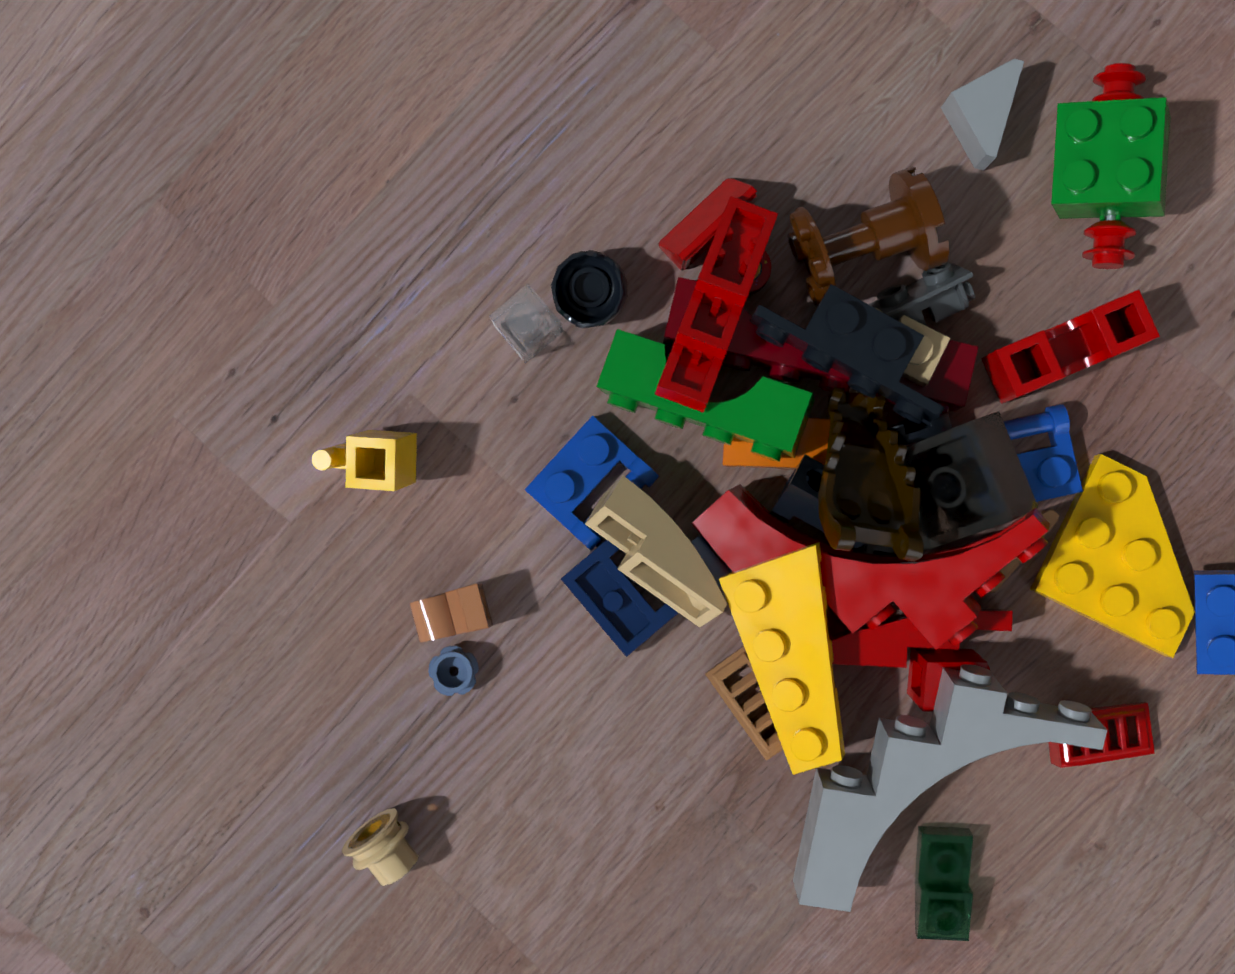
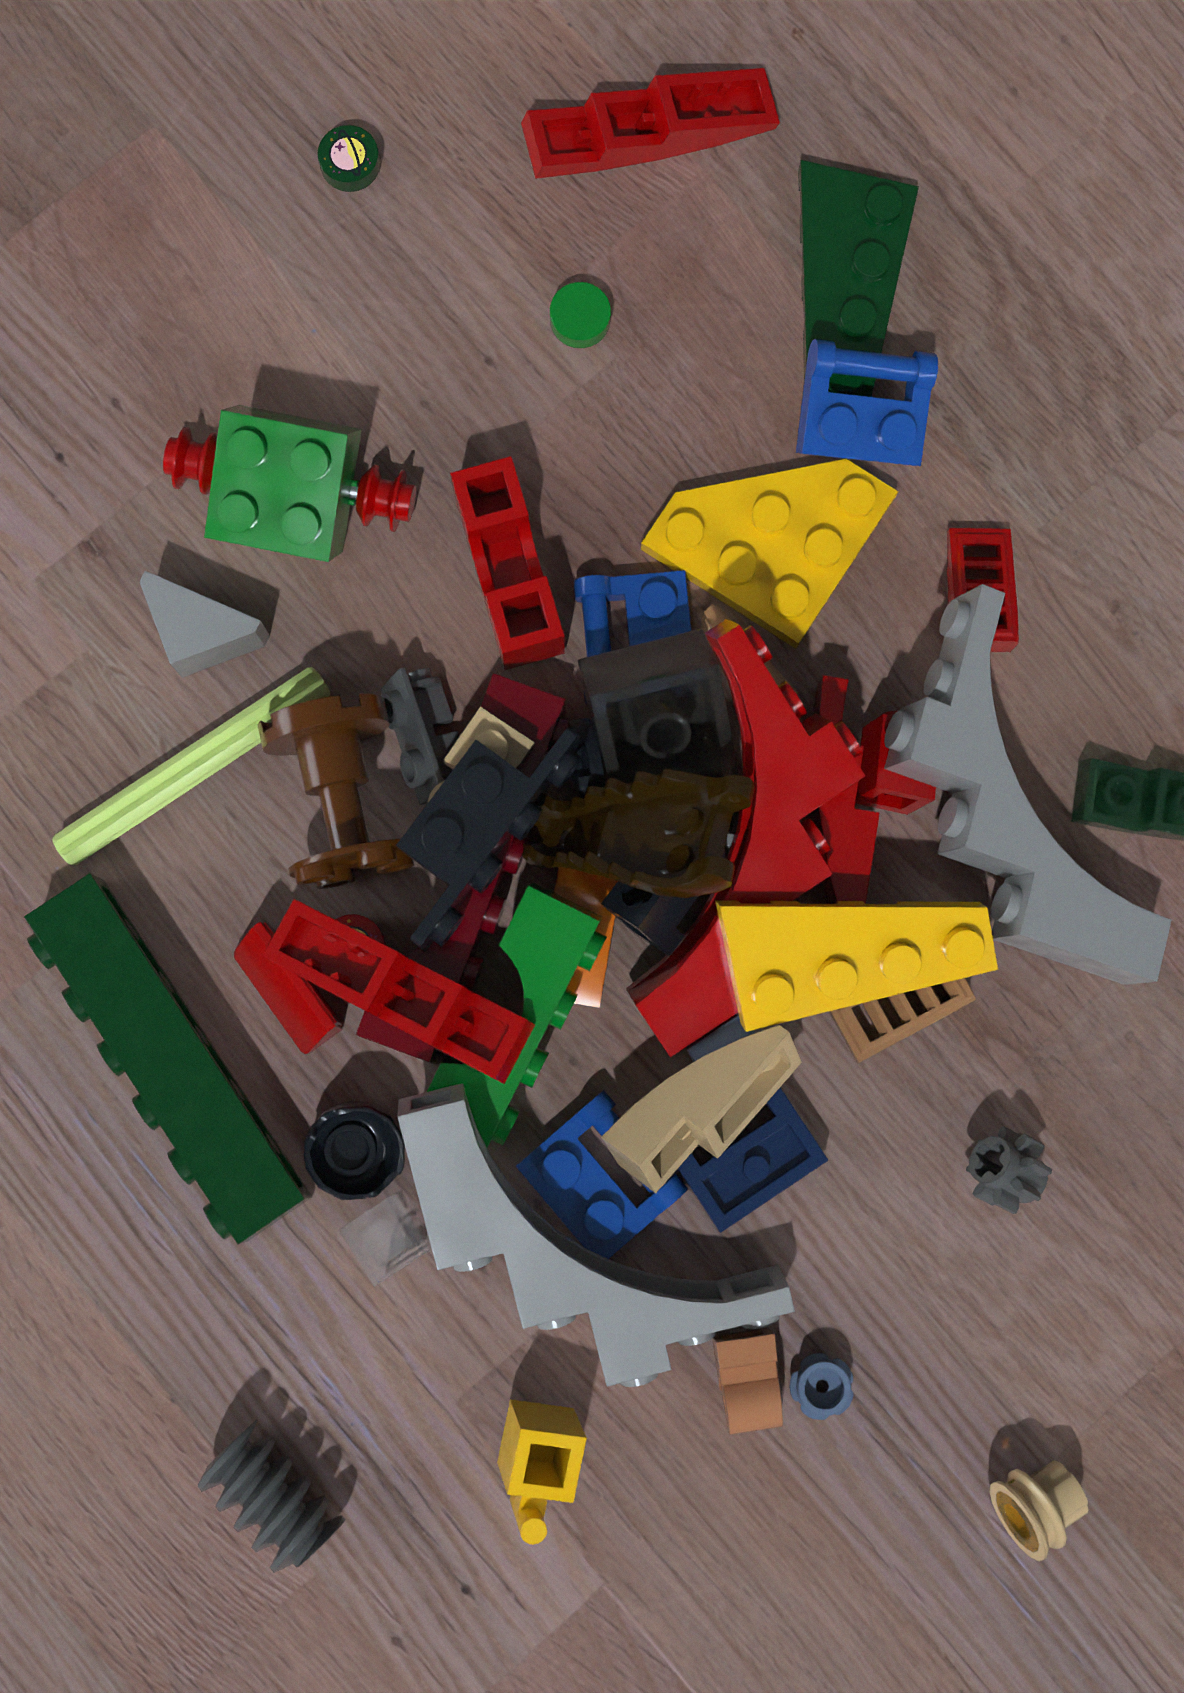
camera: 90 degrees left, 5 degrees down
none -> dark green brick [24,873,313,1245]
none -> yellowish green axle [52,667,330,865]
none -> dark grey piece [197,1419,346,1573]
none -> light grey arch [397,1083,795,1387]
none -> dark grey gear [966,1126,1052,1214]

